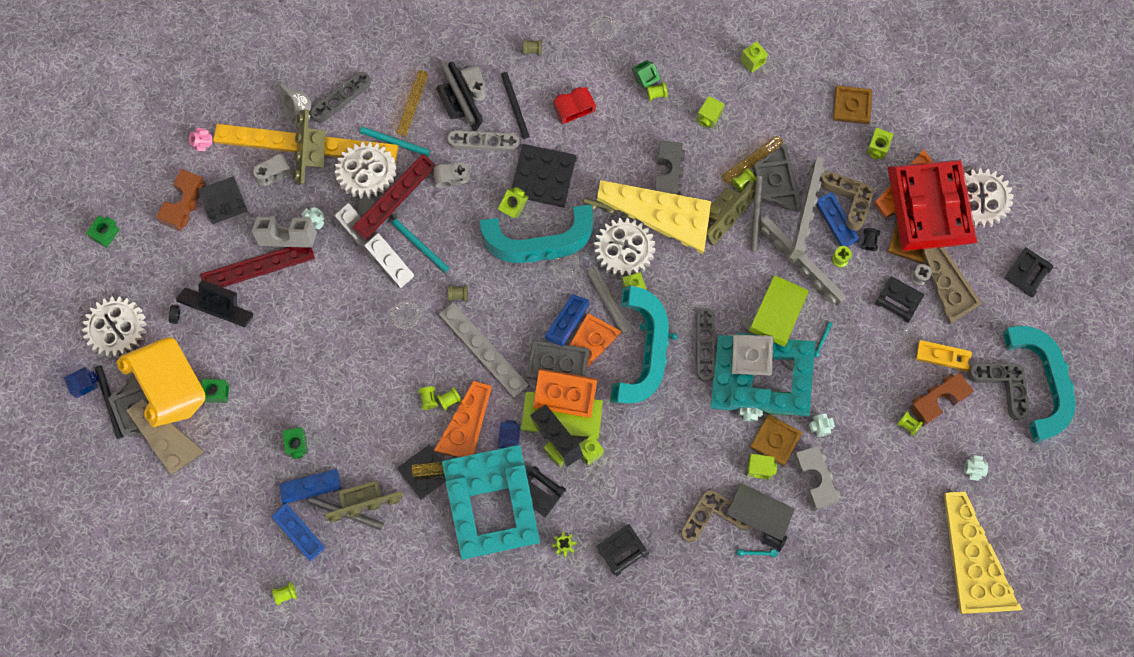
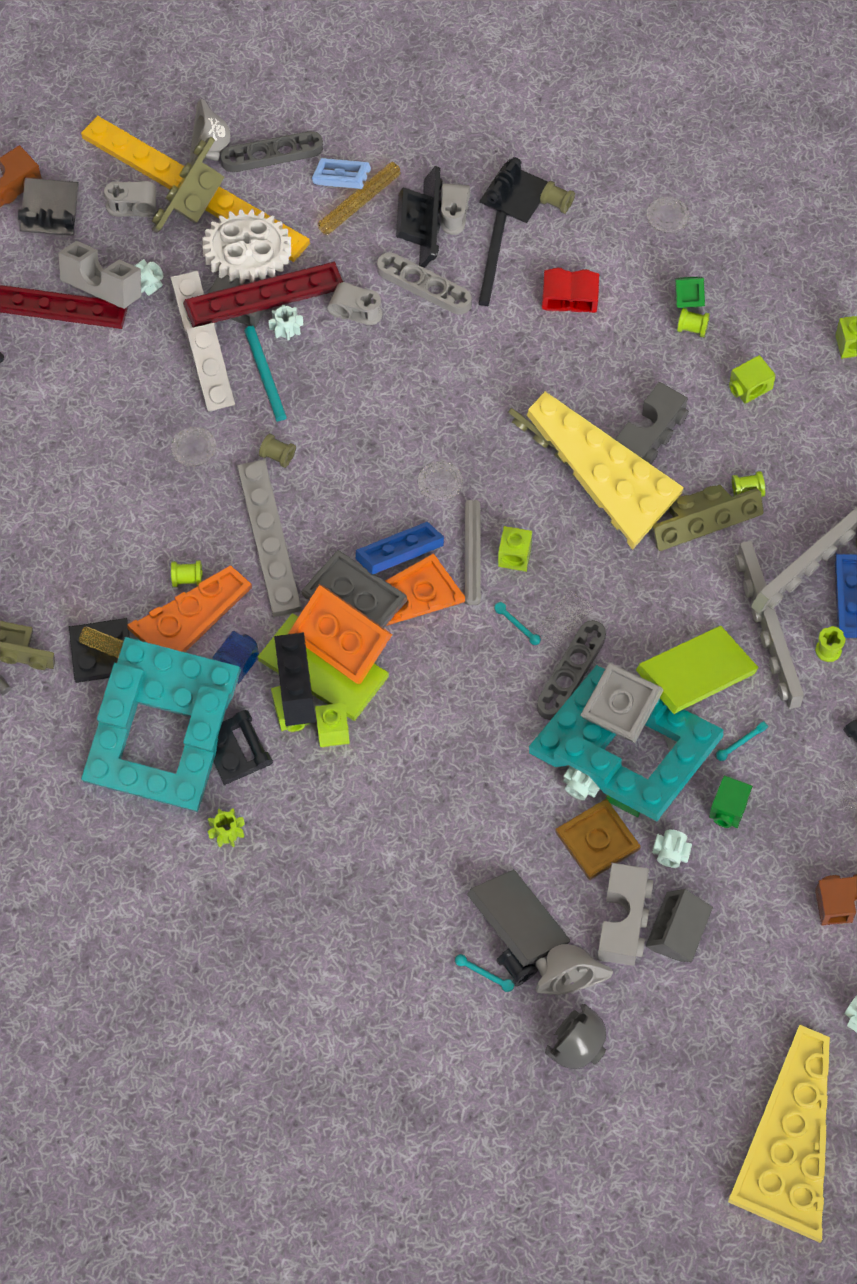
camera: 30 degrees right, 10 degrees down
bright pink gear [189,128,212,151] -> none
teal bar [360,126,431,157] -> none
lime bush [418,386,438,410] -> none
flat silver bar [439,60,476,125] -> none
teal arch [480,204,593,263] -> none
lime brick [498,187,529,218] -> none
black plate [512,144,576,208] -> none
white gear [594,218,655,278] -> none
black plate [596,524,649,577] -> none
teal arch [610,286,669,404] -> none
dark tan beam [681,490,752,543] -> none
clear yellow axle [722,136,783,184] -> none
lime brick [747,454,777,480] -> none
flat silver bar [751,176,763,252] -> none
dark grey wing [753,144,801,213] -> none
lime bush [897,411,923,437] -> none
none -> light aqua gear [268,305,304,340]
none -> light blue tile [312,158,371,189]
none -> black hinge [479,157,548,223]
none -> light grey hat [536,944,613,995]
none -> dark grey cylinder [545,1004,606,1069]
none -> dark grey brick [646,889,713,962]
none -> green brick [709,775,753,828]

